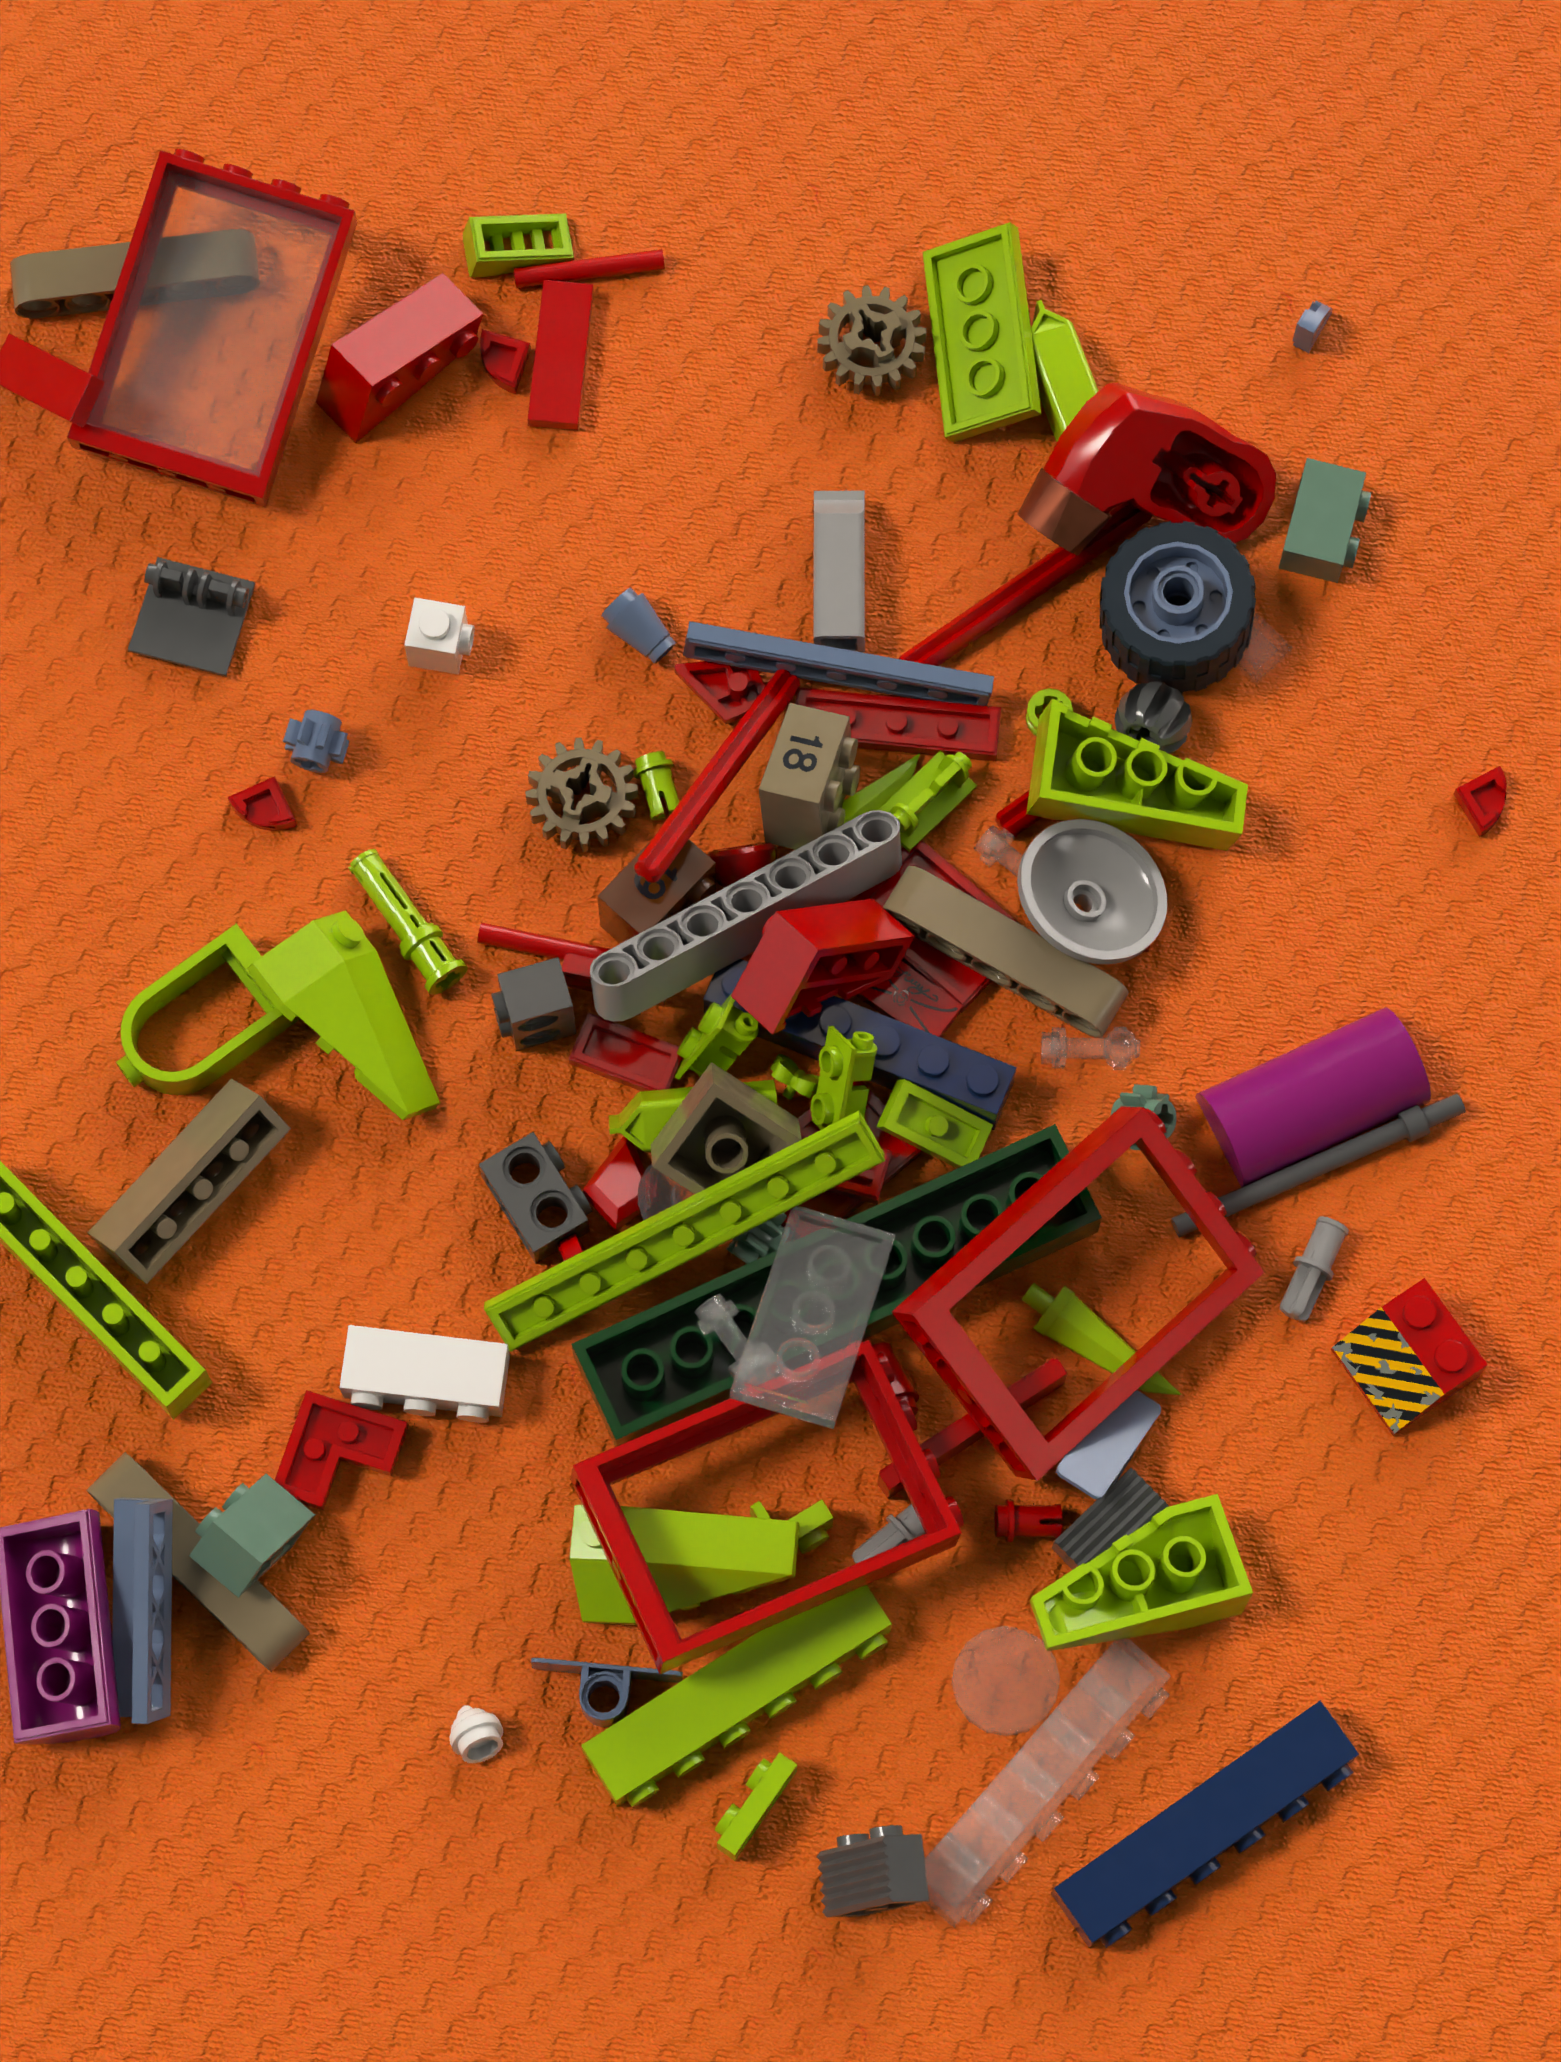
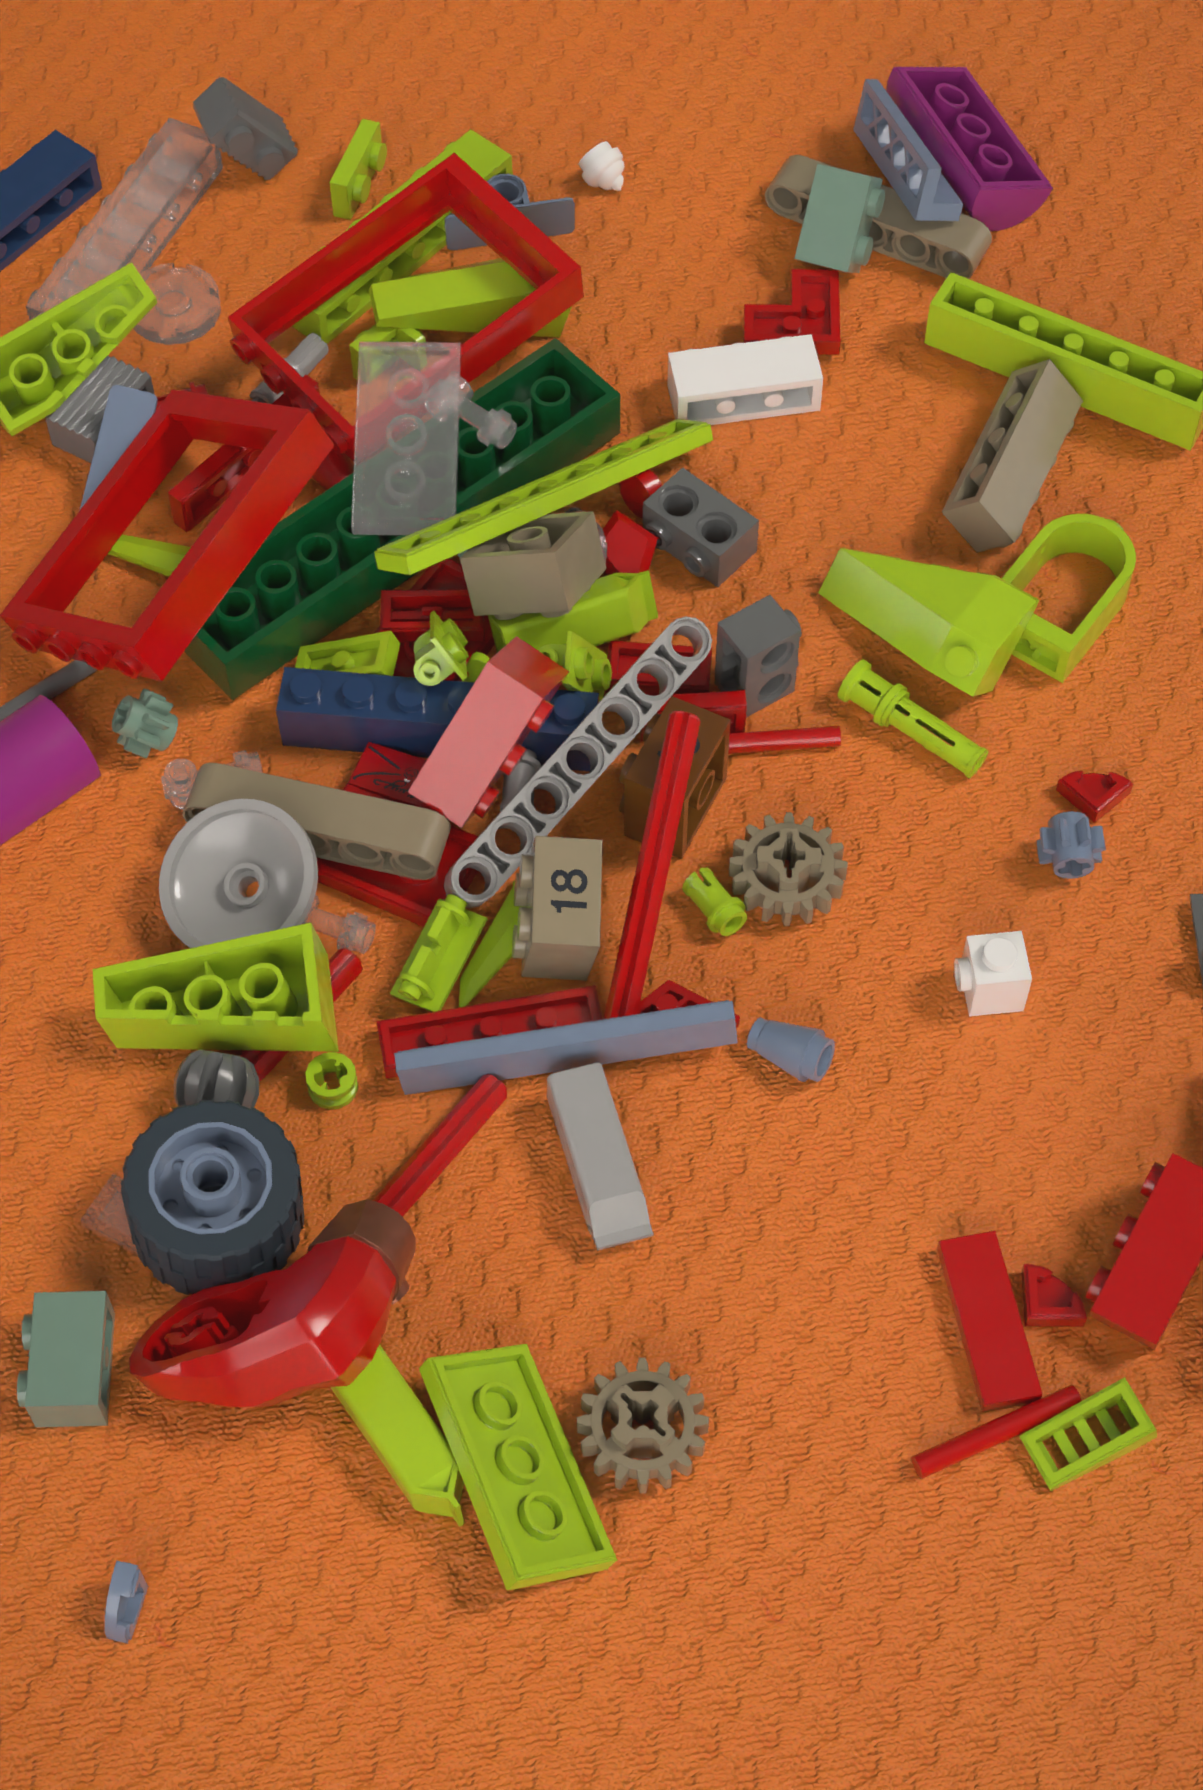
camera: 165 degrees right, 15 degrees down
red brick [707,842,777,888] -> none

